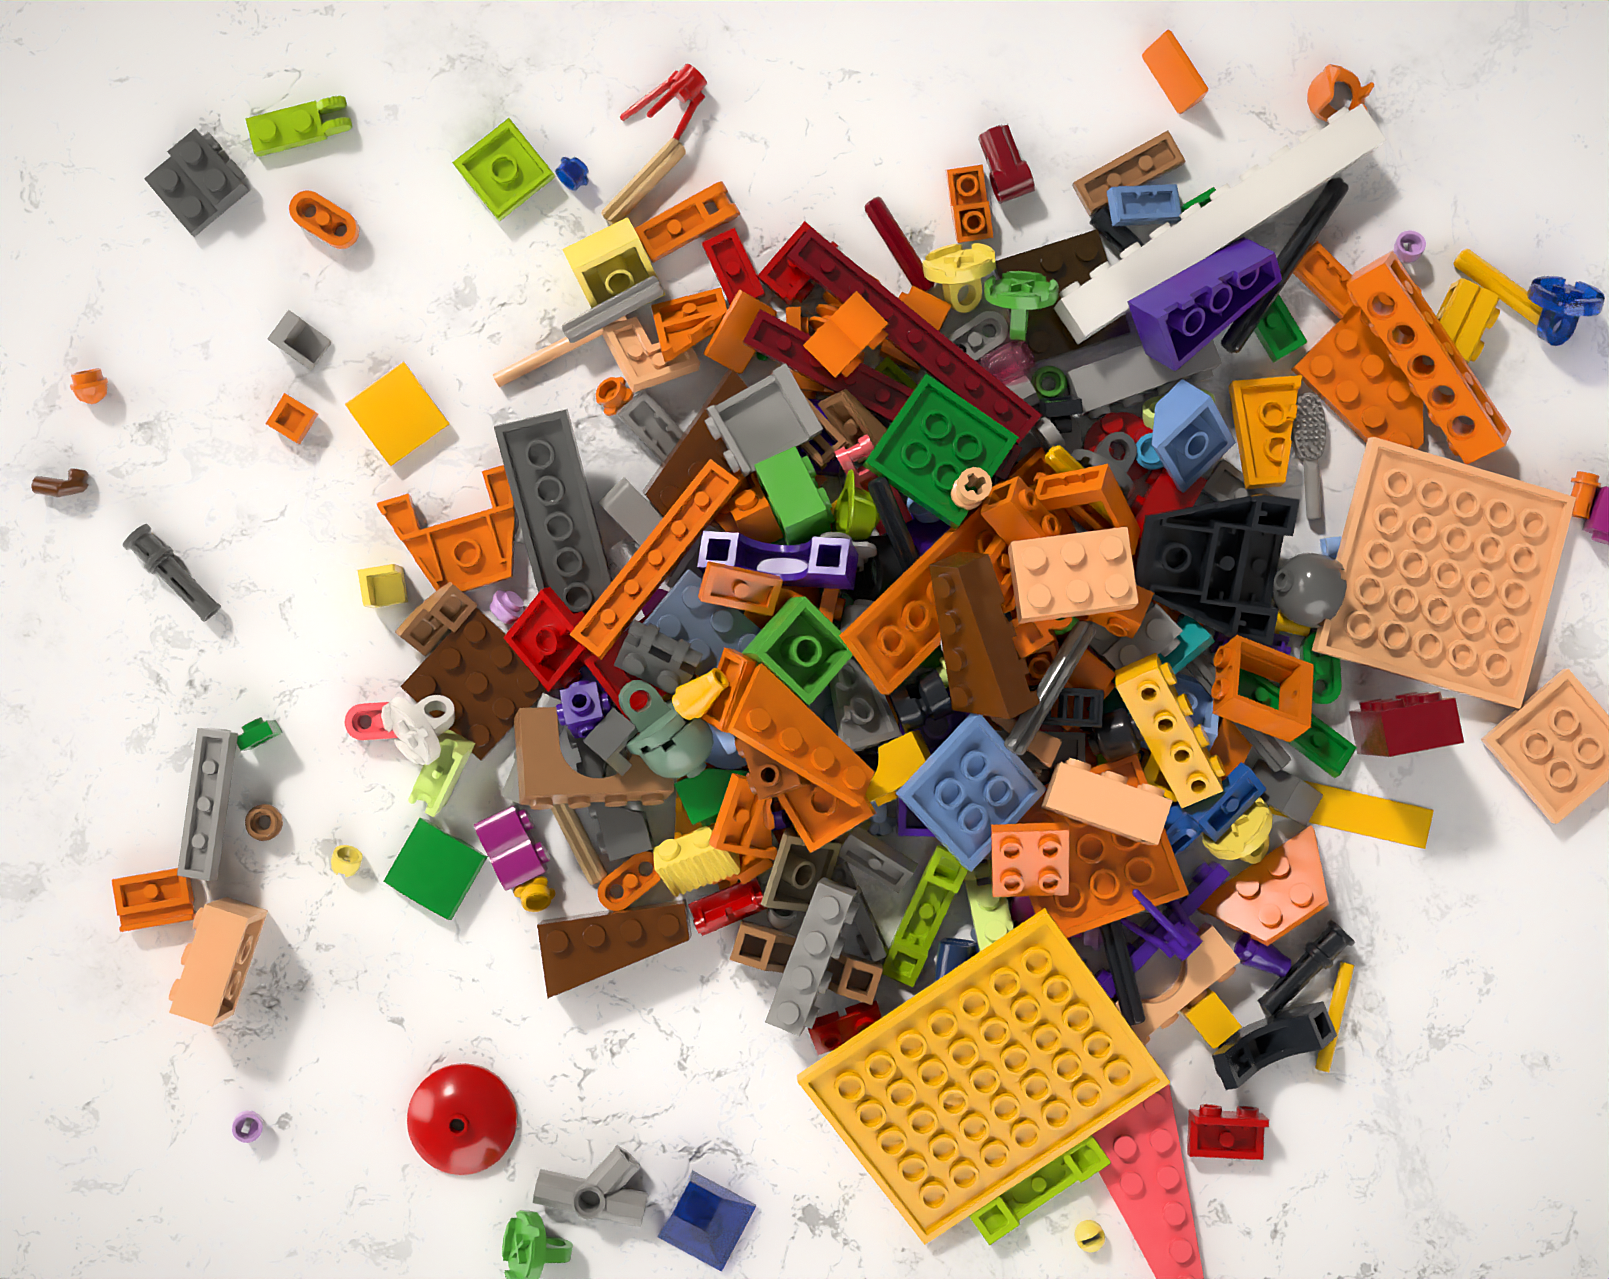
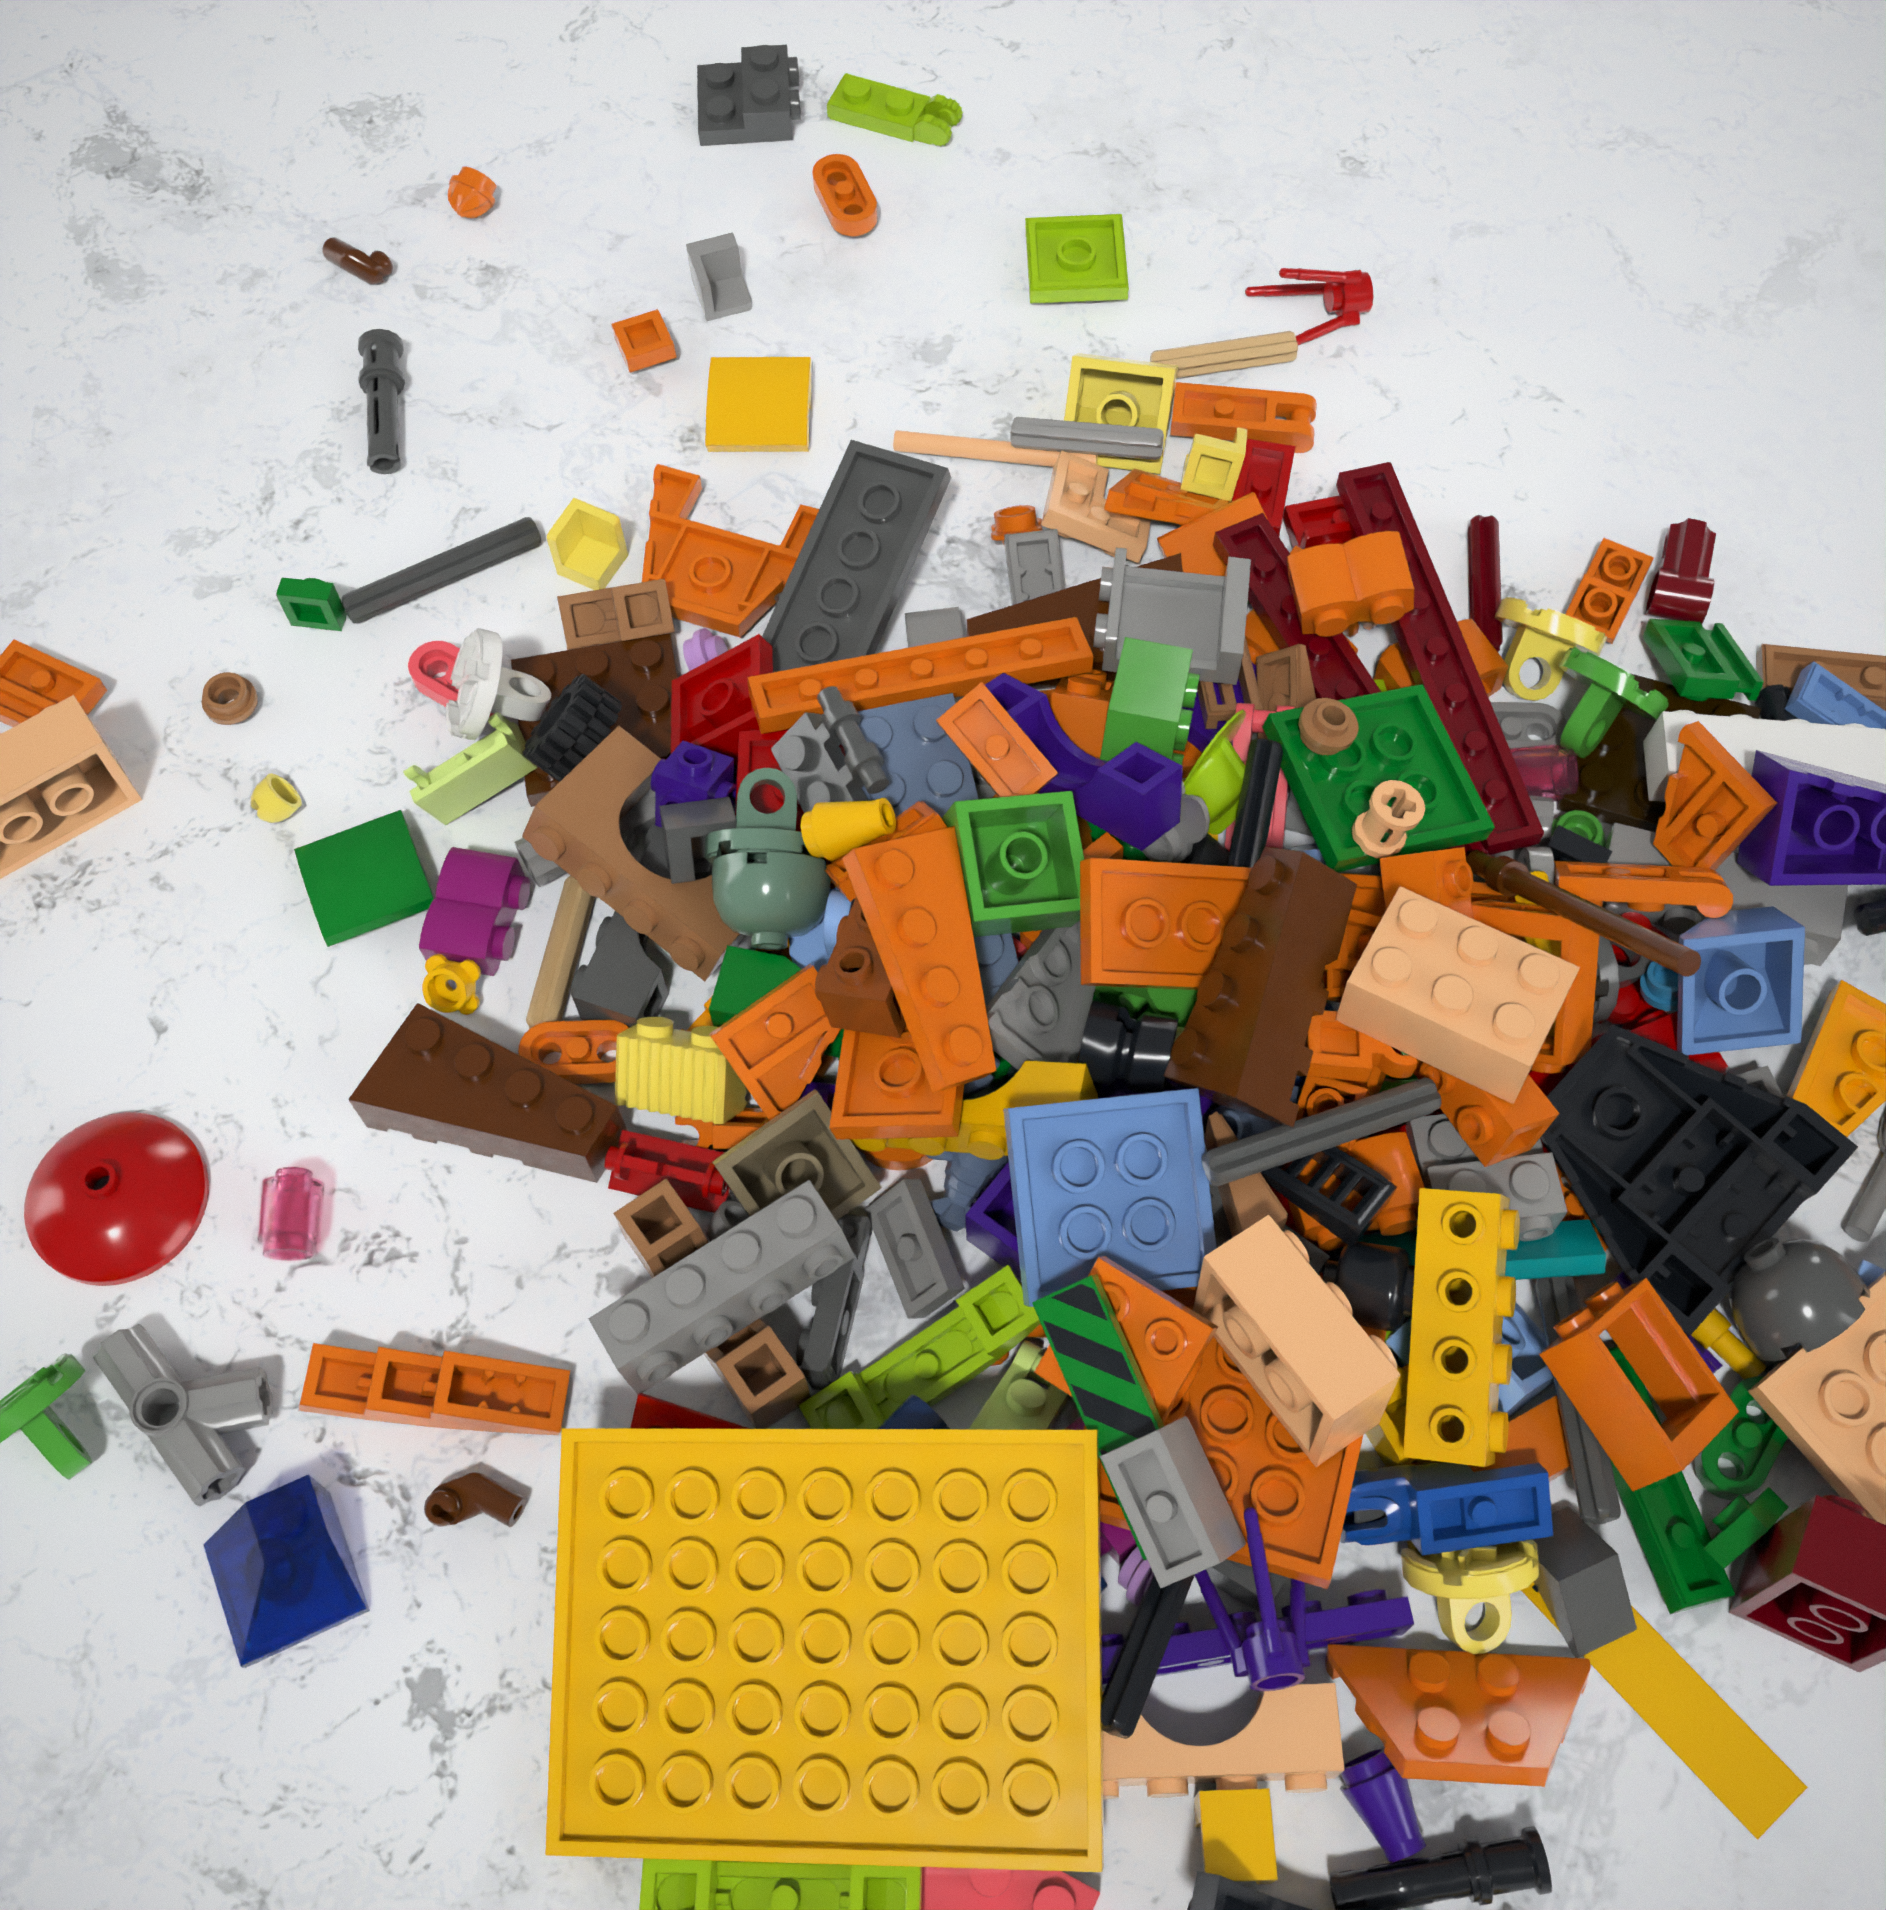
camera: 45 degrees right, 25 degrees down
light grey fence [177,728,238,881] -> none
clear blue plate [555,157,589,191] -> none
none -> clear pink brick [257,1167,325,1261]
none -> orange slope [299,1343,571,1435]
none -> dark grey axle [341,517,541,623]
none -> reddish brown arm [424,1472,527,1527]
none -> black tyre [523,674,622,782]
none -> tile [1032,1274,1164,1560]
none -> light grey panel [1100,1416,1246,1588]
none -> light yellow panel [1180,427,1248,502]
none -> medium nougat plate [1299,698,1359,755]
none -> reddish brown bar [1466,850,1701,977]
none -> orange plate [1554,861,1734,918]
none -> green plate [1643,619,1764,701]
none -> orange wing [1653,721,1777,871]
none -> green plate [1703,1487,1789,1569]

